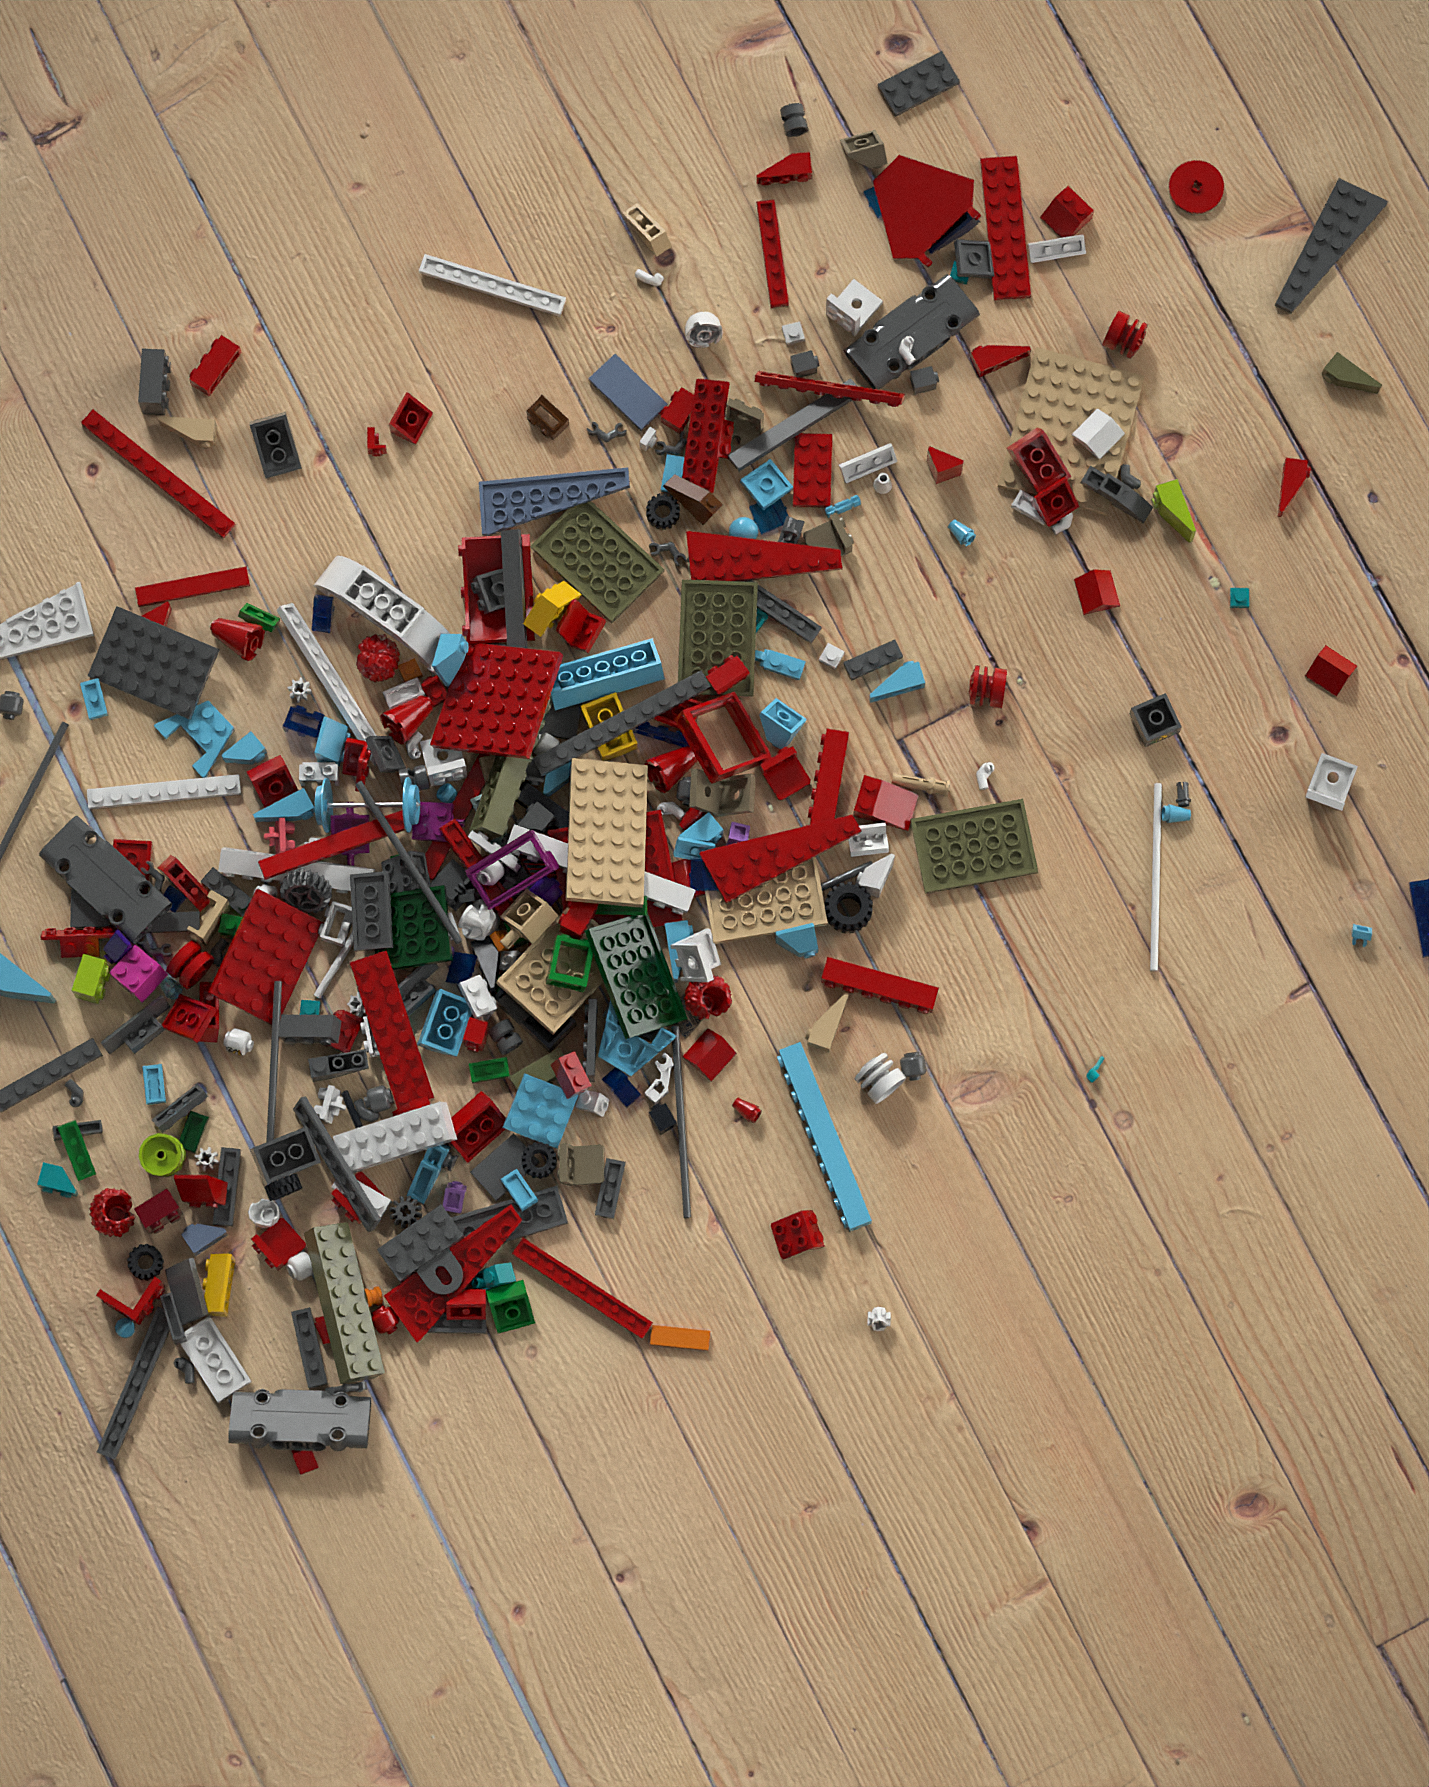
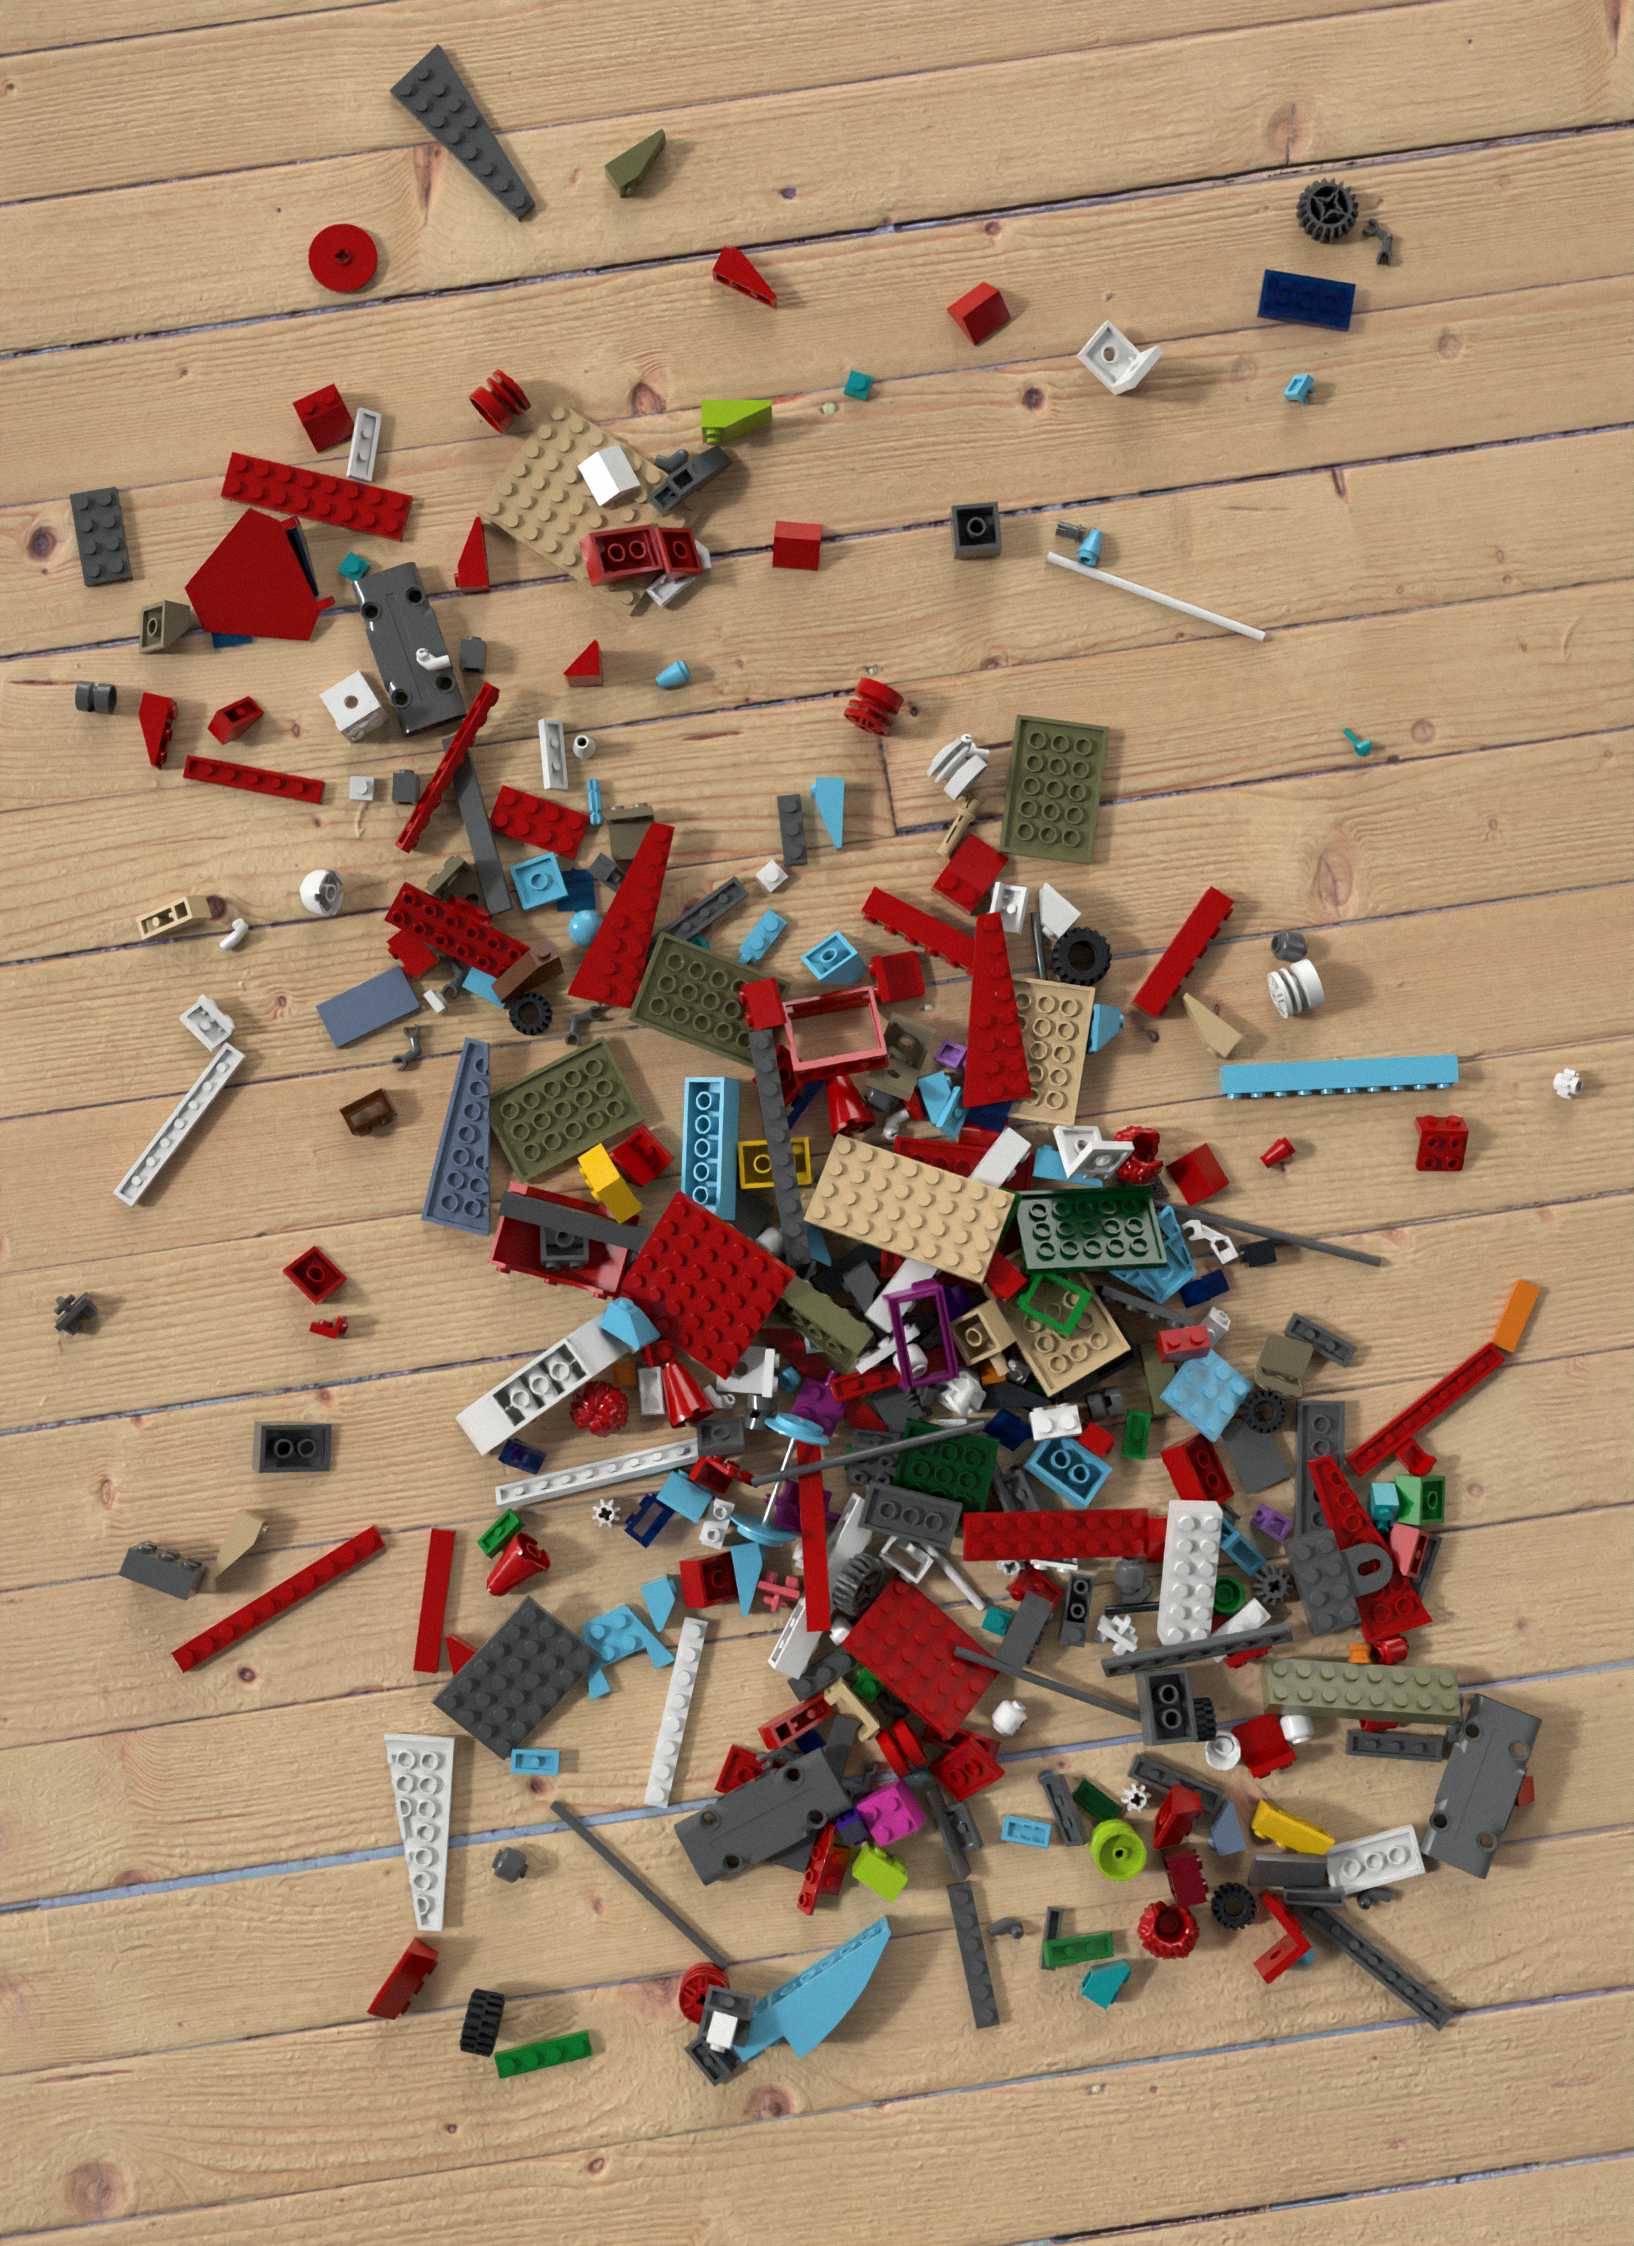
camera: 80 degrees left, 10 degrees up
red brick [189,335,242,397] -> none
medium azure tile [501,1169,538,1212] -> none
dark grey tile [954,239,994,279] -> none
none -> dark grey hips [54,1291,98,1336]
none -> white bracket [179,994,235,1052]
none -> red slope [207,696,264,745]
none -> white wheel [926,738,988,801]
none -> green hat [1213,1575,1246,1617]
none -> red bracket [1394,1438,1437,1477]

